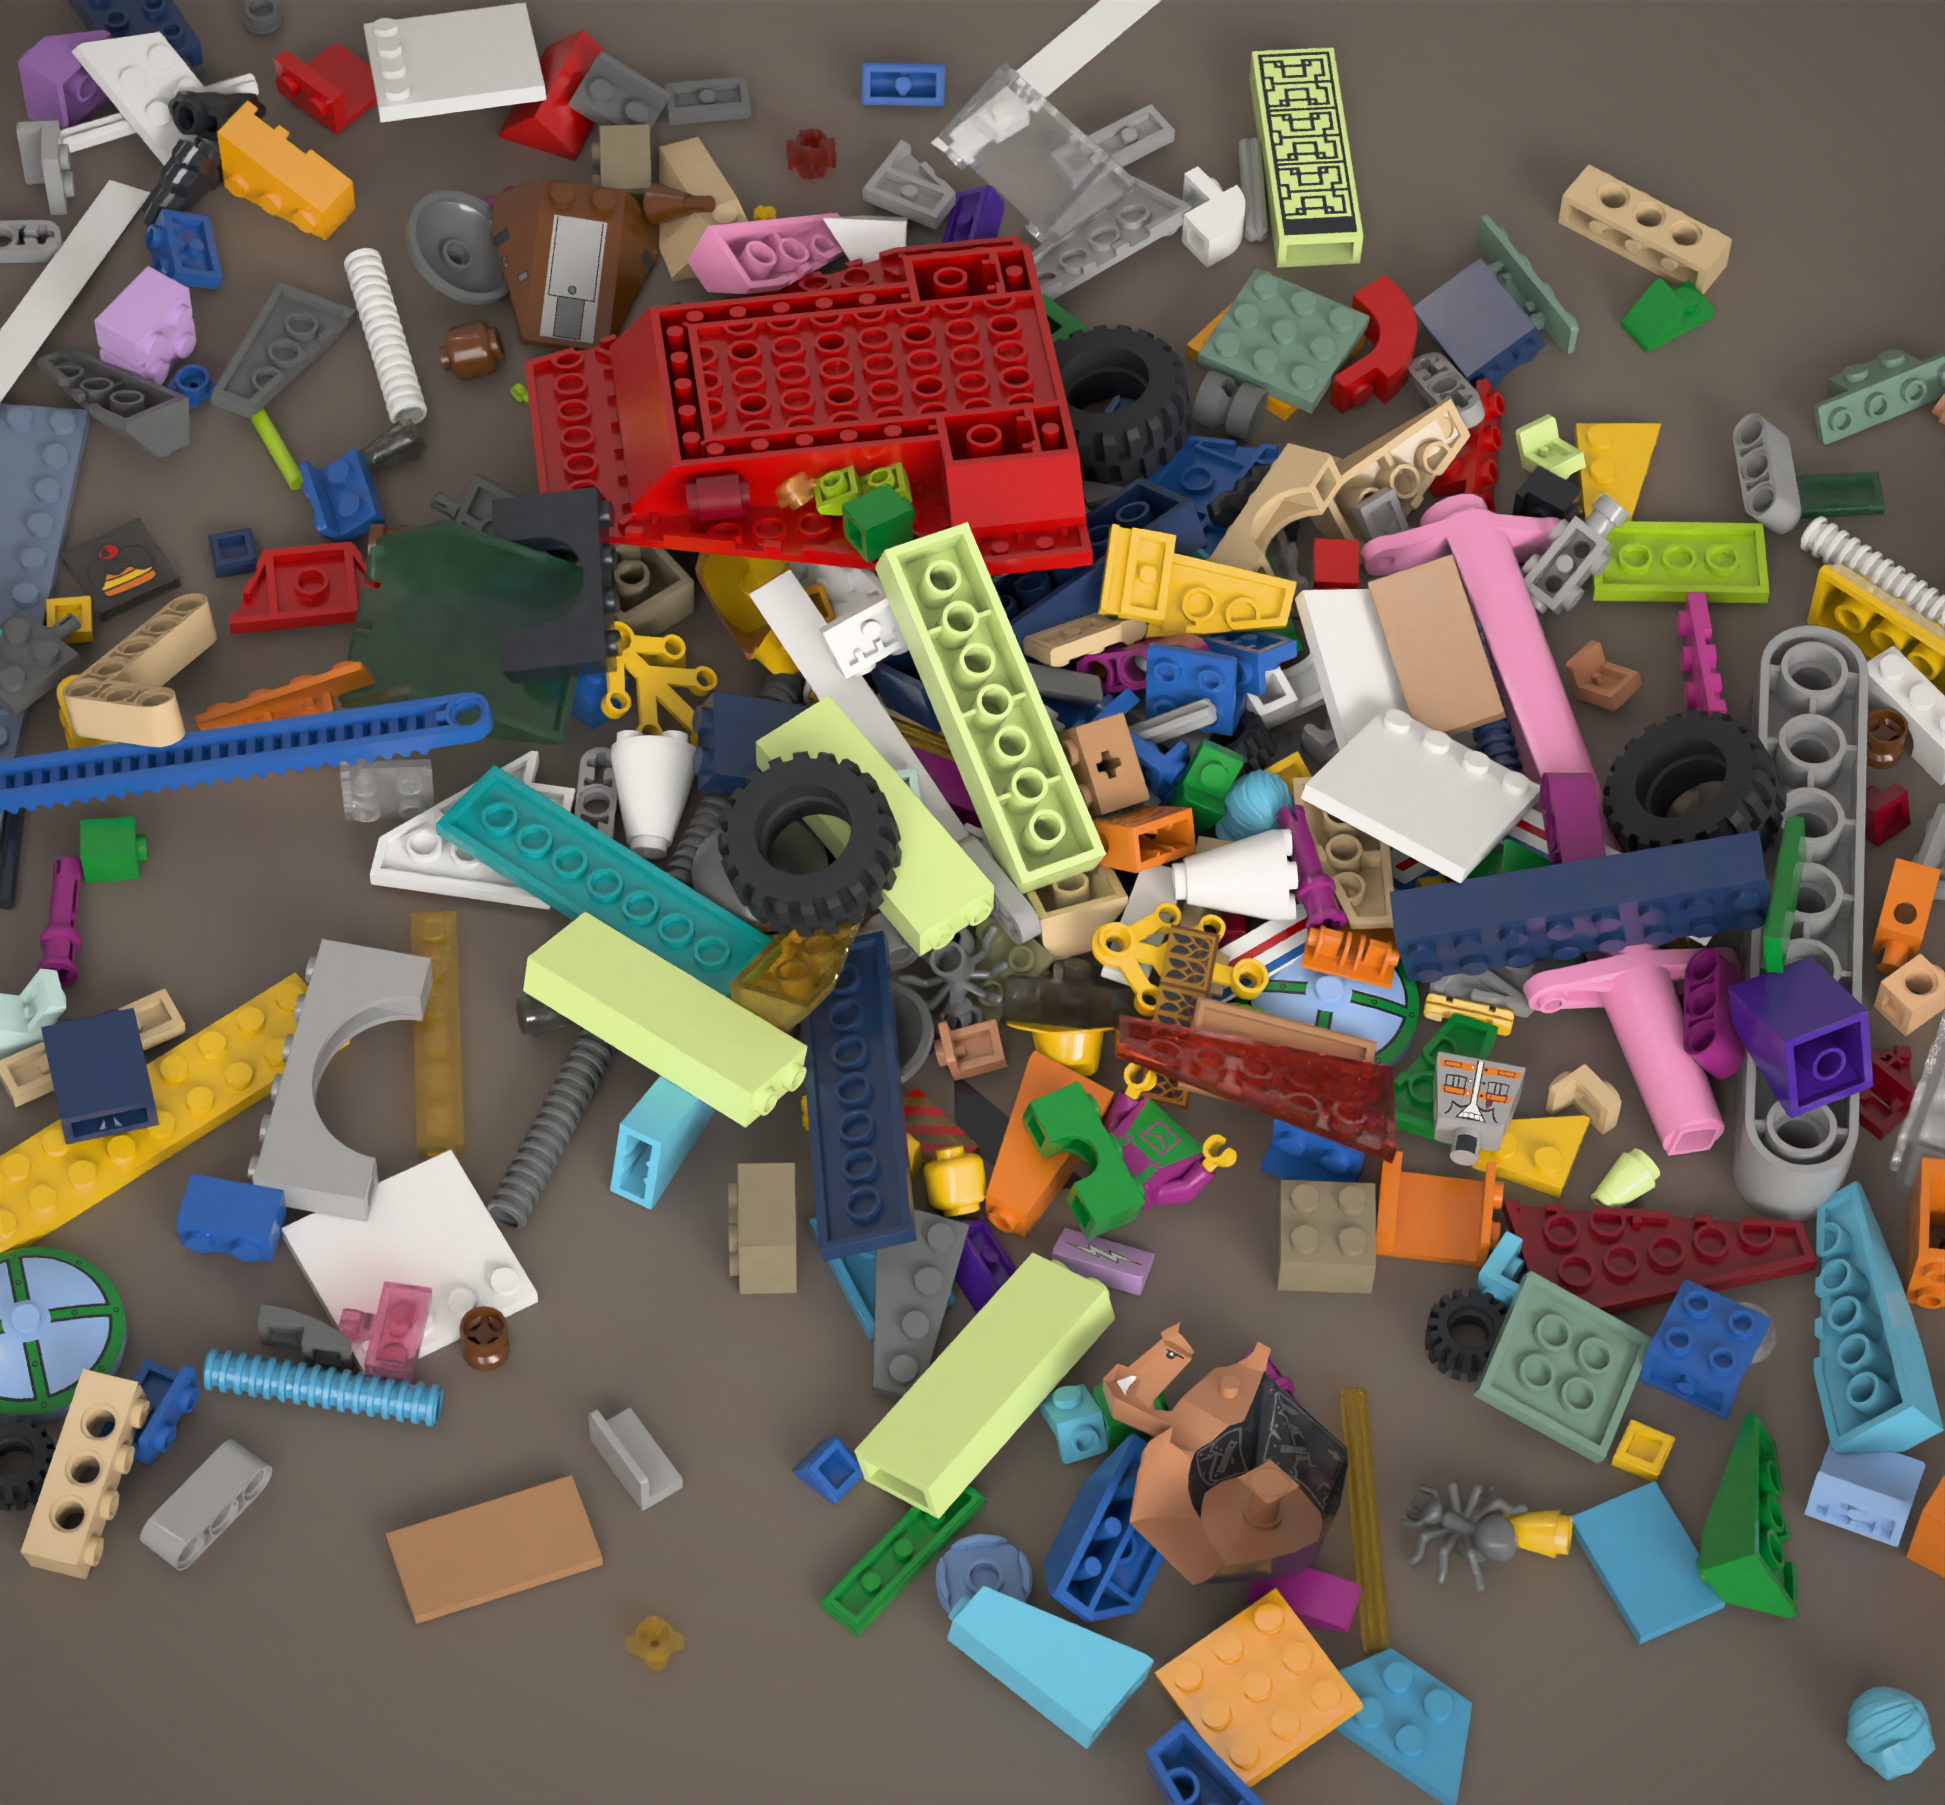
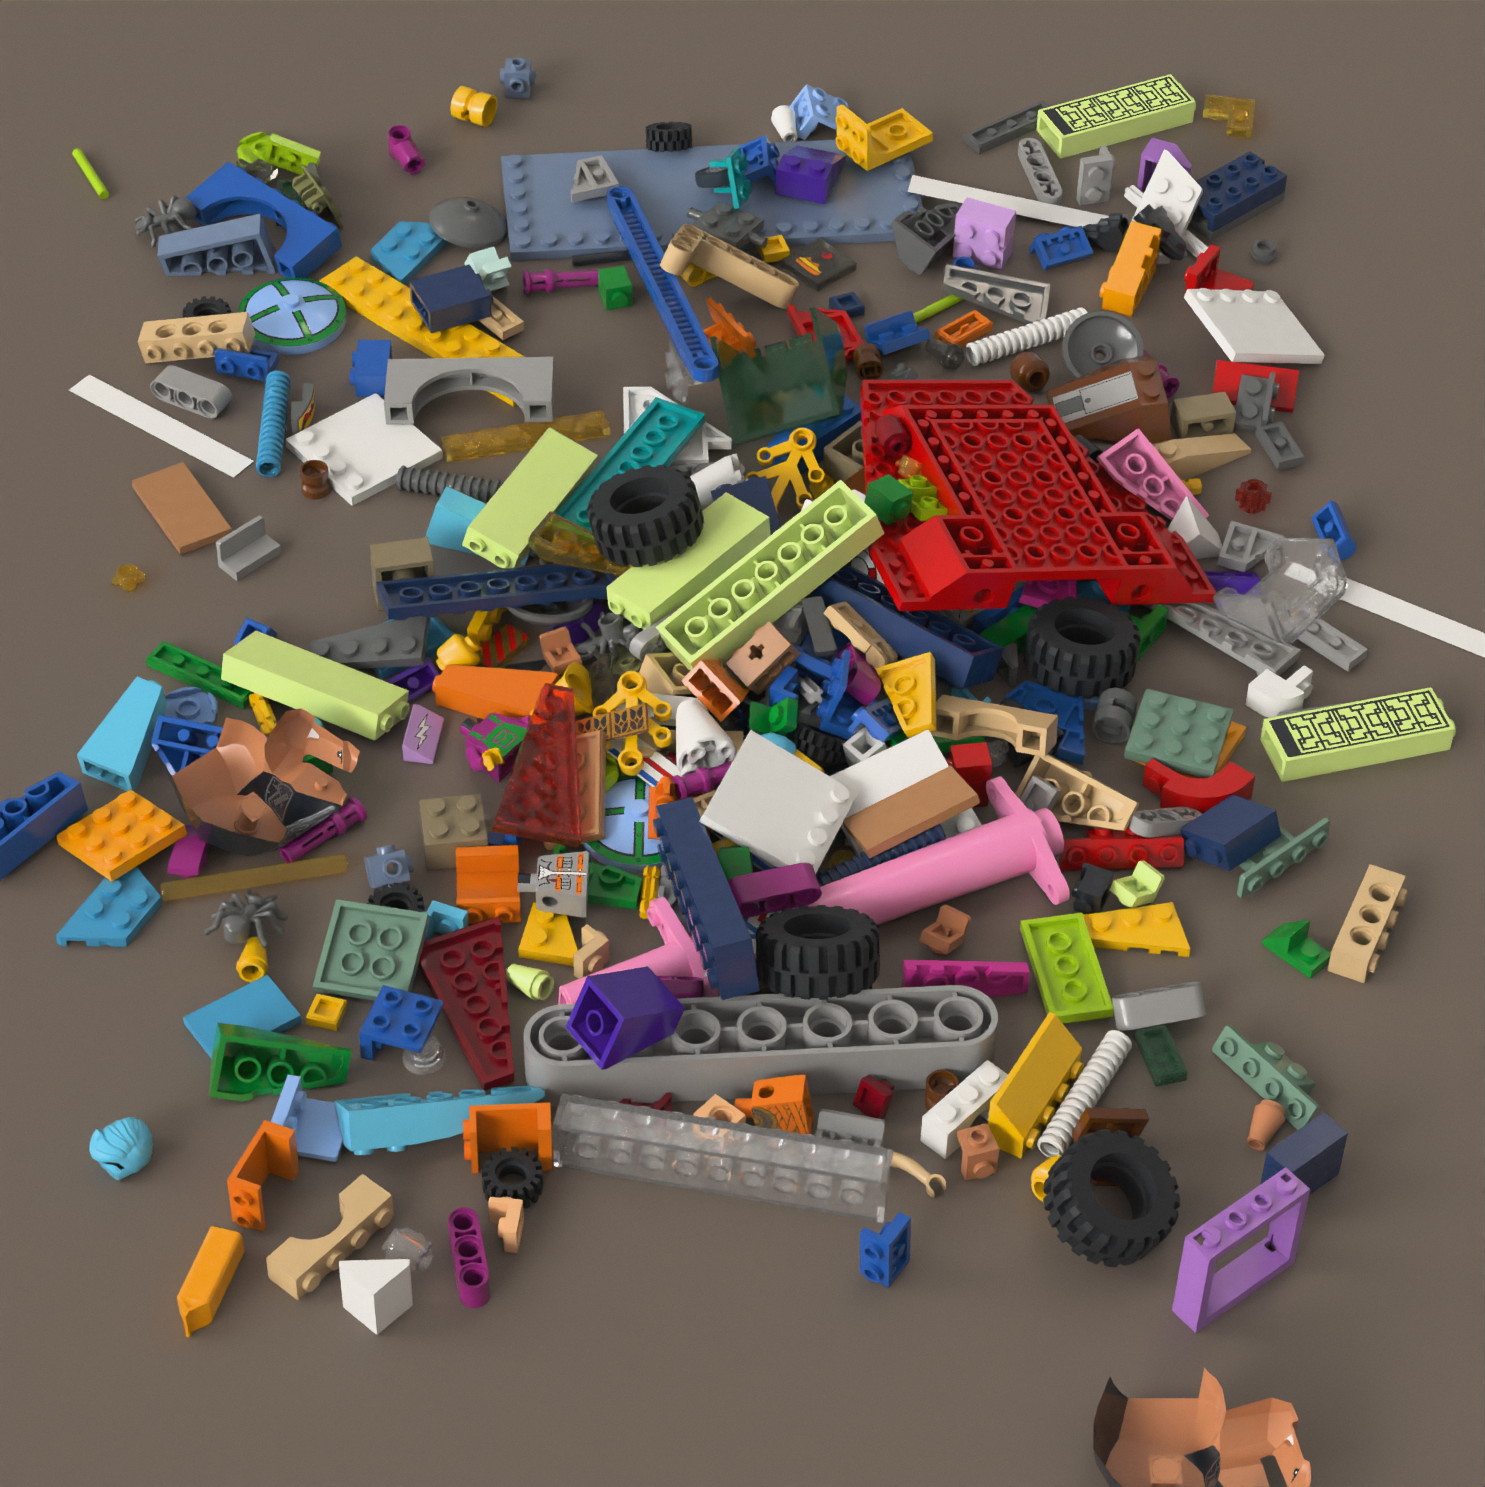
camera: 80 degrees right, 10 degrees down
clear pink plate [339,1281,433,1381] -> none
black arch [492,487,623,684] -> none
reddish brown cone [643,183,716,225] -> none
green arch [1021,1081,1145,1240] -> none
yellow plate [1098,524,1176,625] -> none
light grey brick [1521,493,1630,615] -> none
green tile [1762,816,1806,973] -> none
none -> white sticker [69,375,254,478]
none -> yellow axle [249,693,277,736]
none -> sand blue brick [363,844,414,888]
none -> orange tile [935,310,993,352]

